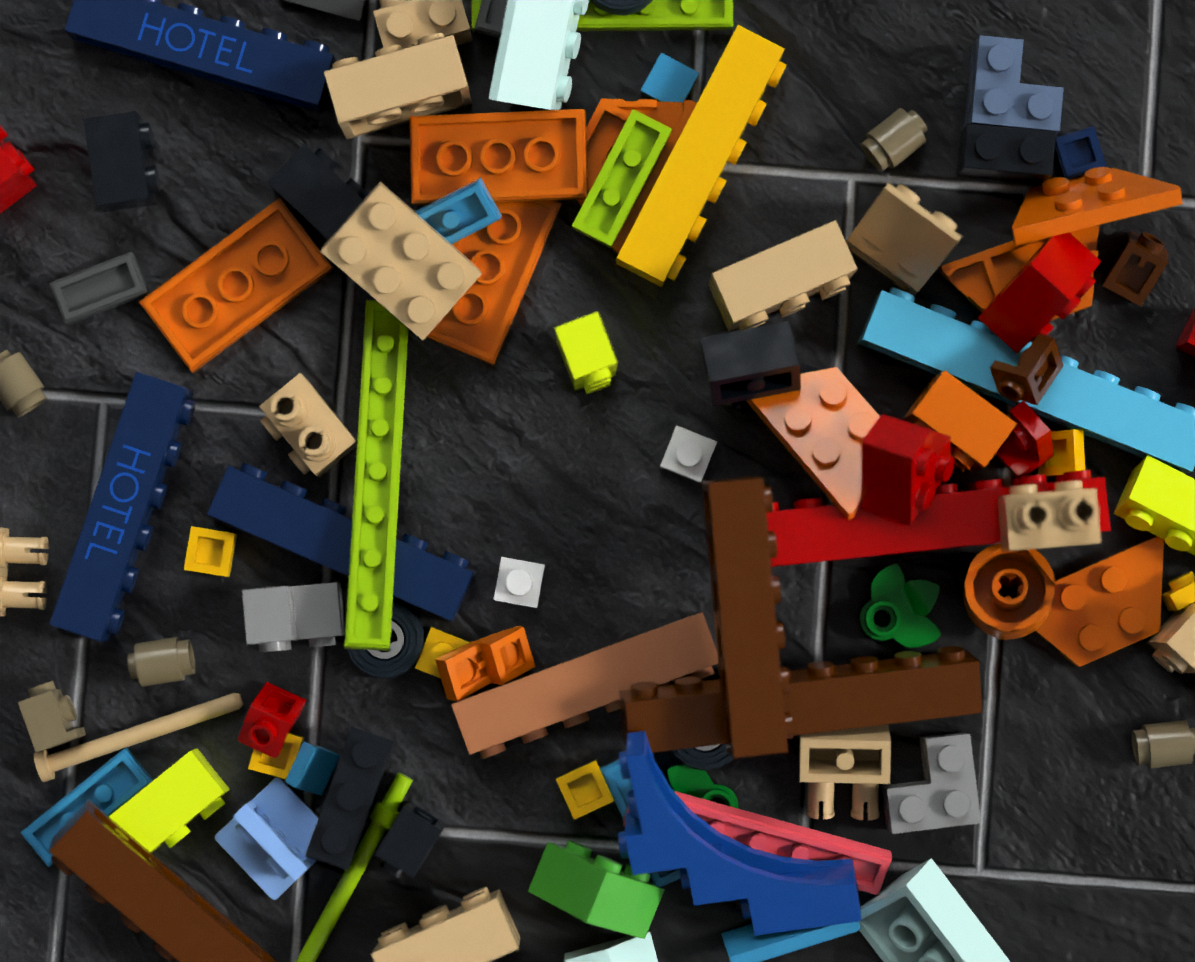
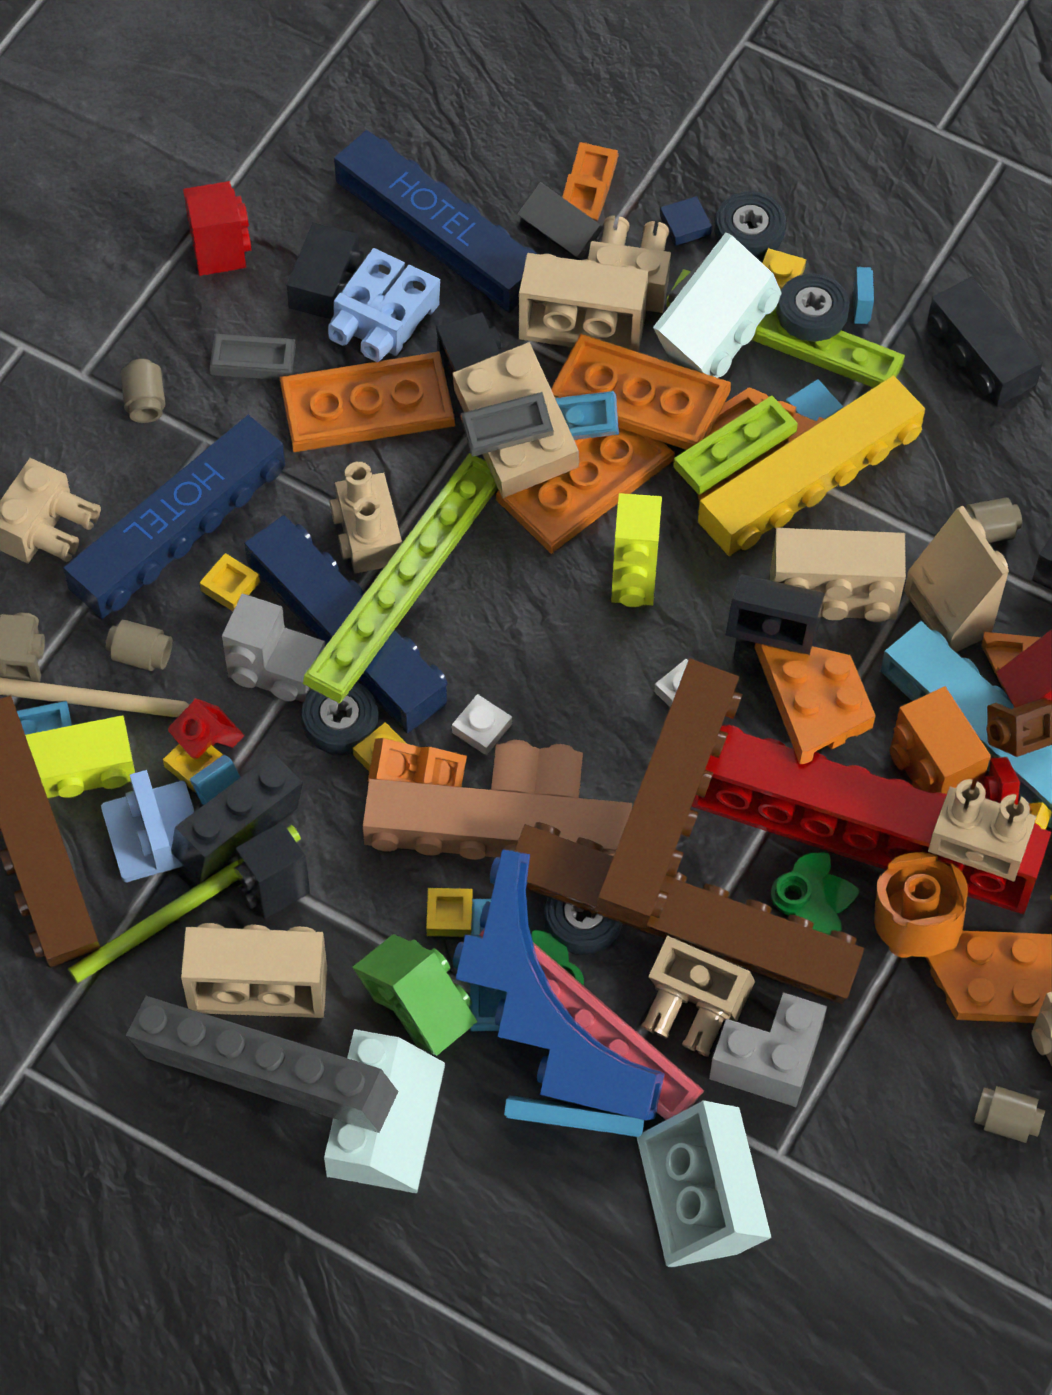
camera: 30 degrees right, 25 degrees down
red brick [861,414,955,525] -> none
none -> light blue hips [328,248,440,362]
none -> dark grey tile [461,392,554,457]
none -> nougat brick [491,740,583,798]

